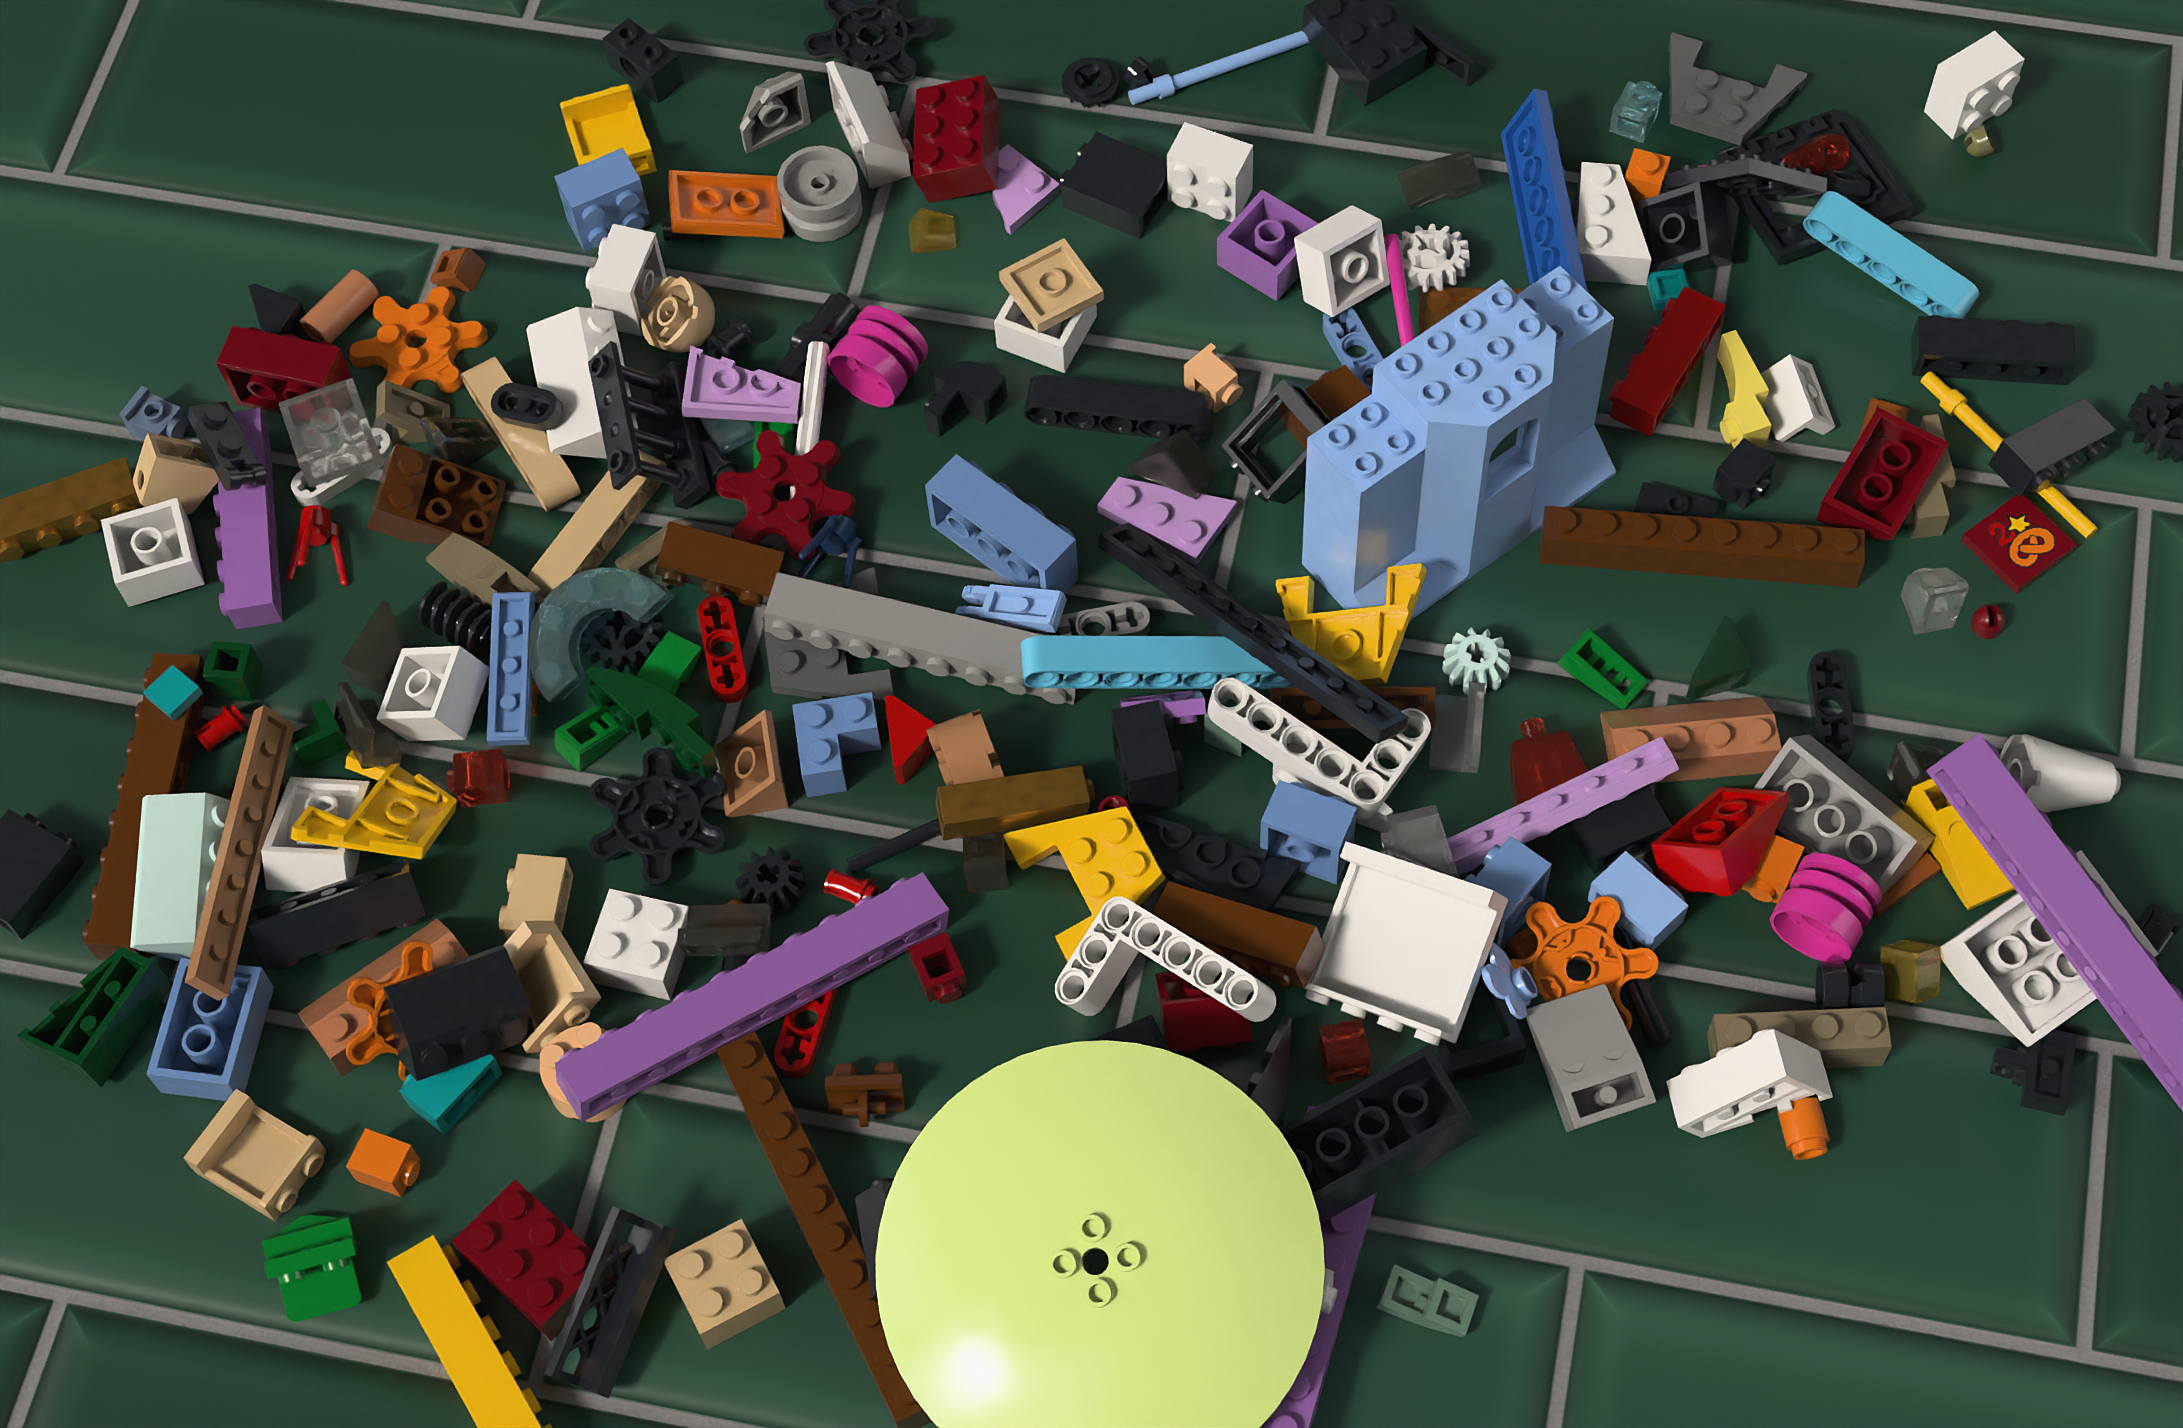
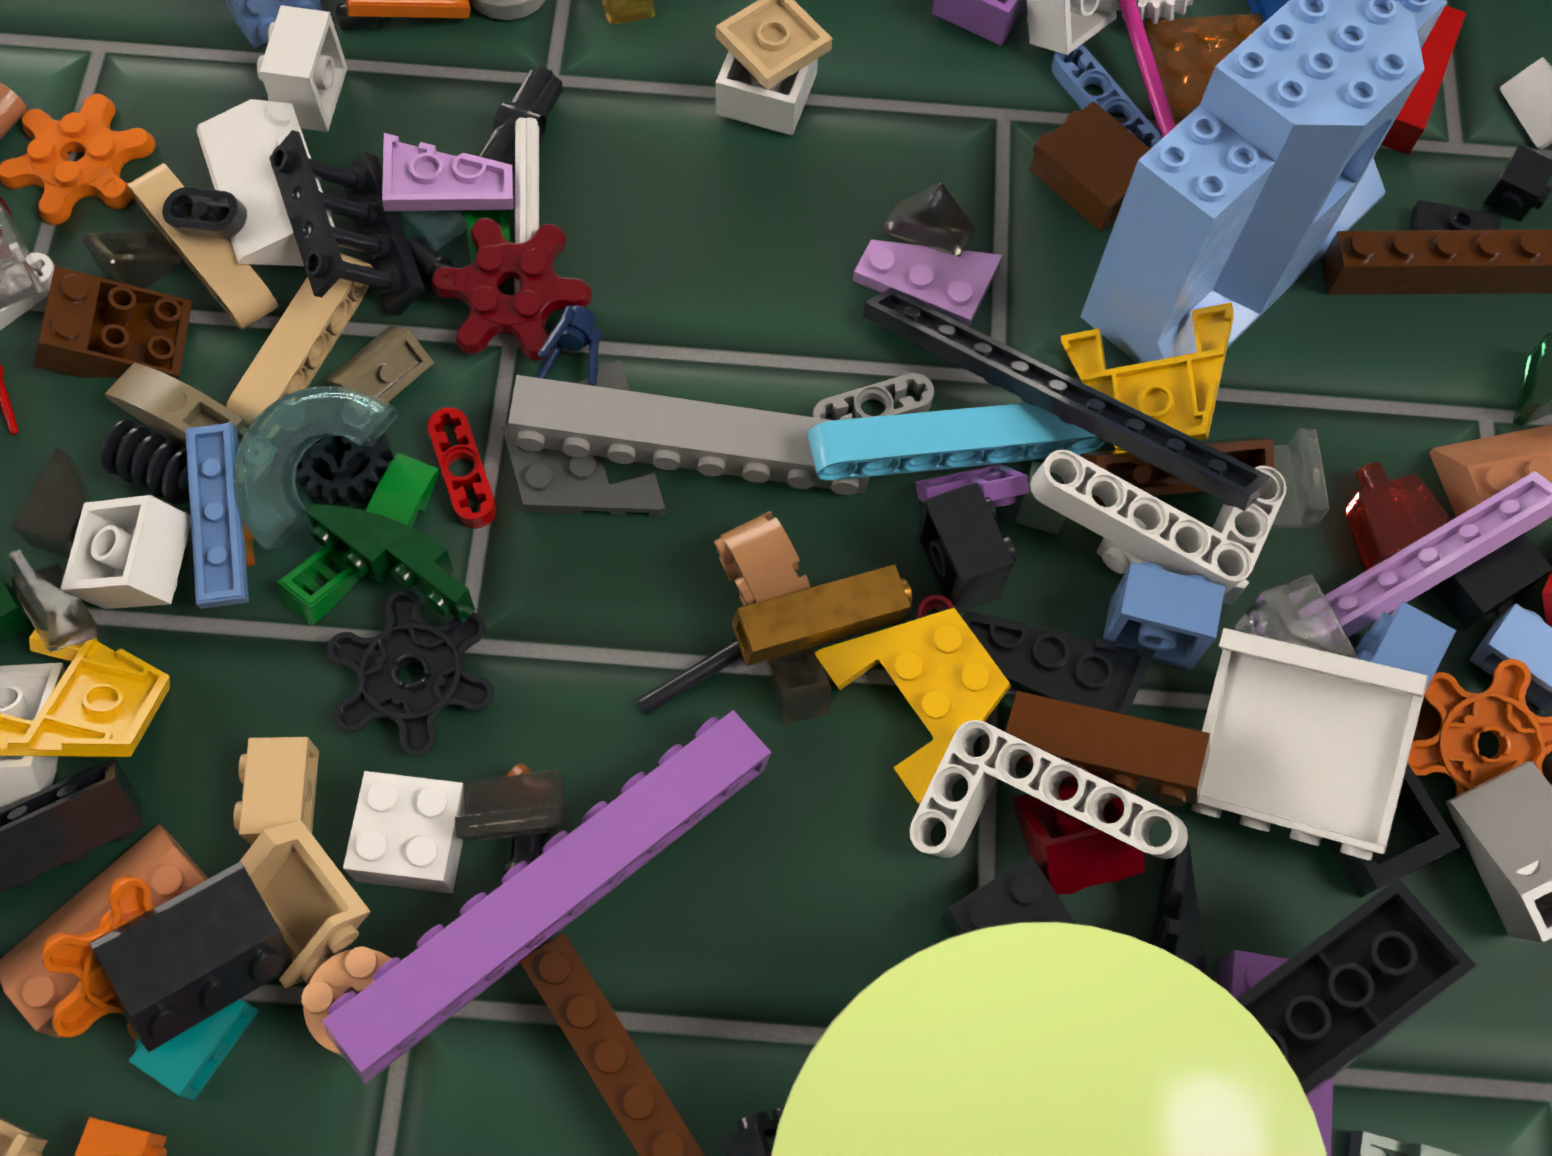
camera: 15 degrees left, 5 degrees up
dark tan slope [376,380,450,444] -> none
dark orange slope [430,247,485,292] -> none
clear red brick [447,748,510,808] -> none
tan cylinder [641,276,715,354] -> none
reddish brown brick [655,521,784,607] -> none
black bush [705,315,755,360] -> none
medium nougat slope [716,709,789,817] -> none
black gear [735,846,807,919] -> none
red beam [774,987,838,1079] -> none
medium blue brick [792,692,882,797] -> none
red pin [824,869,879,905] -> none
reddish brown hips [825,1062,905,1127] -> none
dark pink wheel [827,306,929,407] -> none
red slope [884,695,936,785] -> none
dark red brick [908,932,967,1004] -> none
black brick [924,361,1008,438] -> none
medium blue brick [925,454,1079,594] -> none
light blue hinge [955,584,1067,633] -> none
black beam [1023,375,1214,443] -> none
light nougat brick [1184,343,1243,413] -> none
black window [1221,378,1332,504] -> none
clear red brick [1318,1018,1371,1085] -> none
light aqua gear [1442,627,1511,697] -> none
light blue plate [1481,942,1538,1019] -> none
green slope [1557,628,1649,710] -> none
light yellow slope [1717,330,1772,448] -> none

